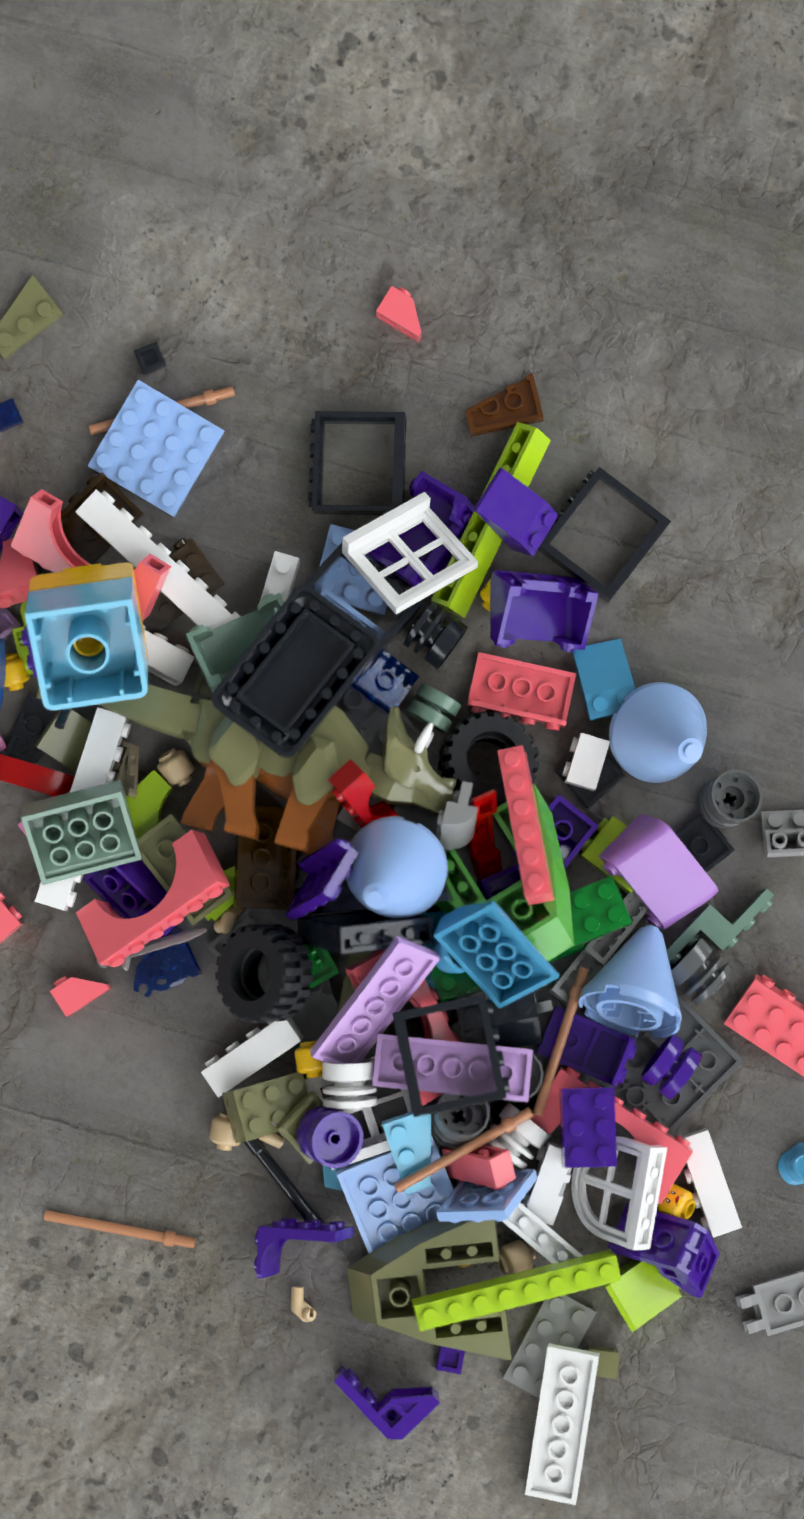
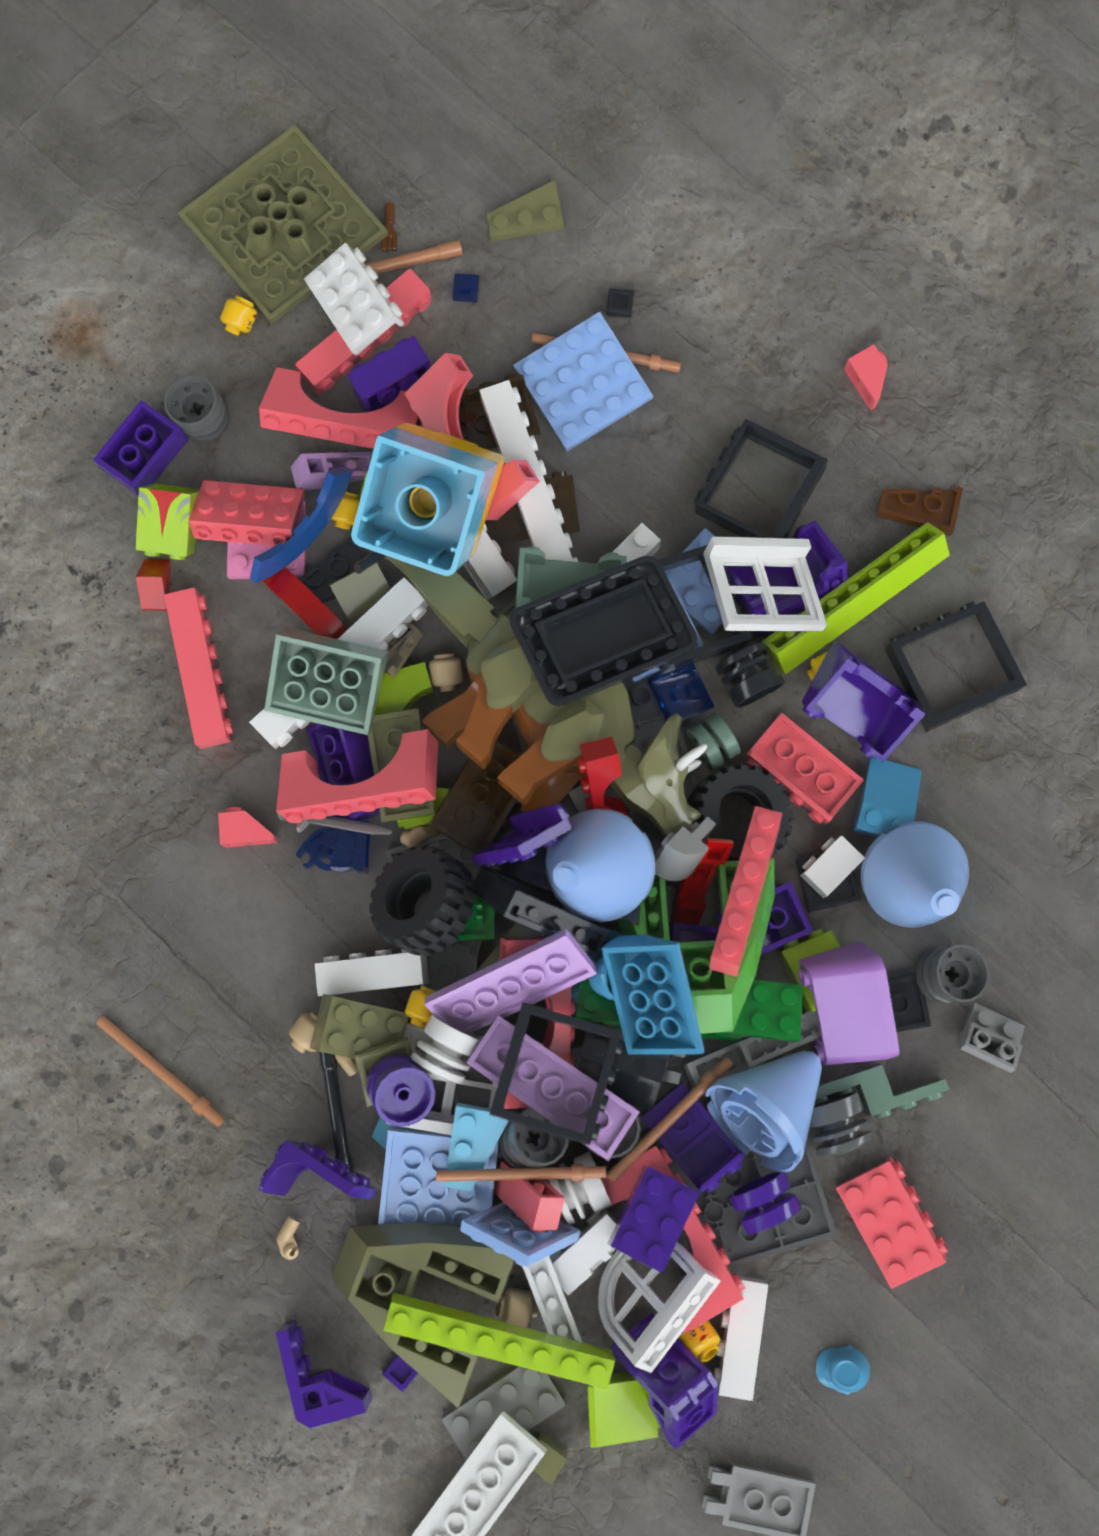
camera: 35 degrees right, 5 degrees down
dark purple slope [474,468,559,556] -> none

